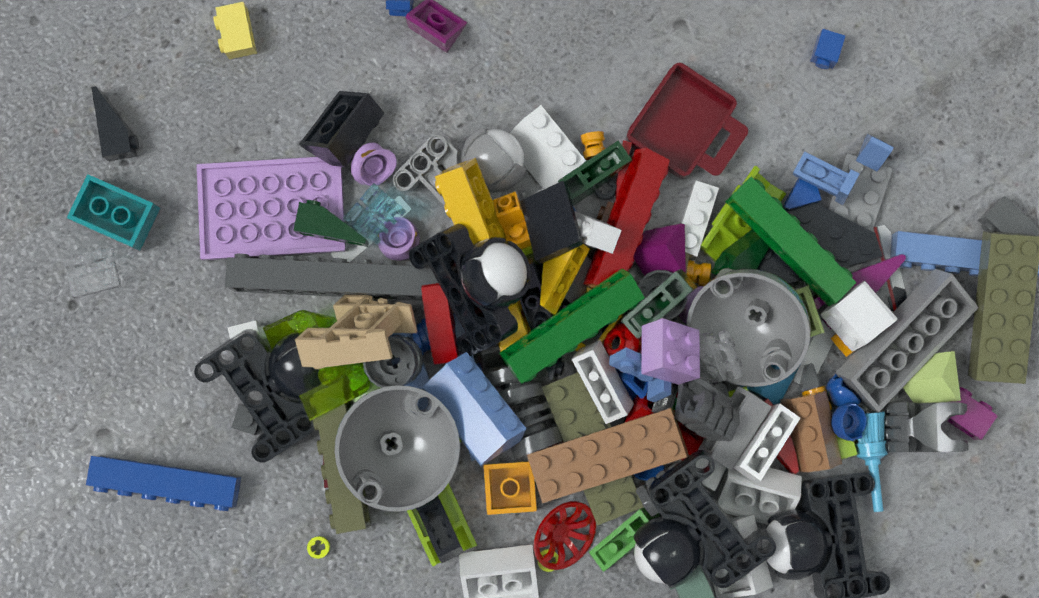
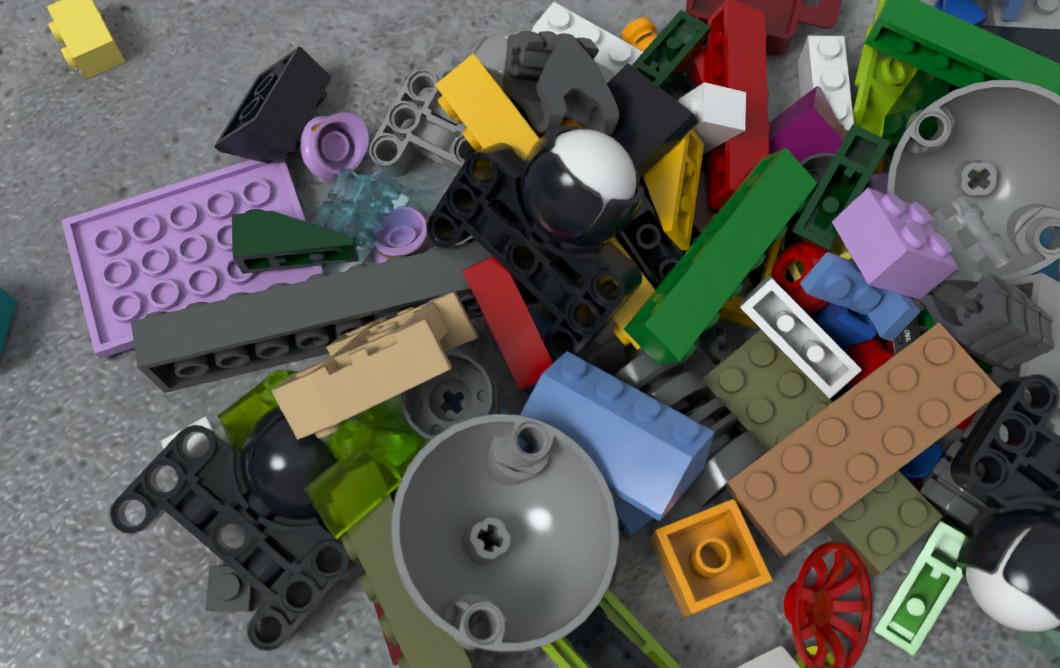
camera: 20 degrees left, 15 degrees down
blue wheel [412,318,431,355] -> none
none -> dark grey piece [503,31,619,136]

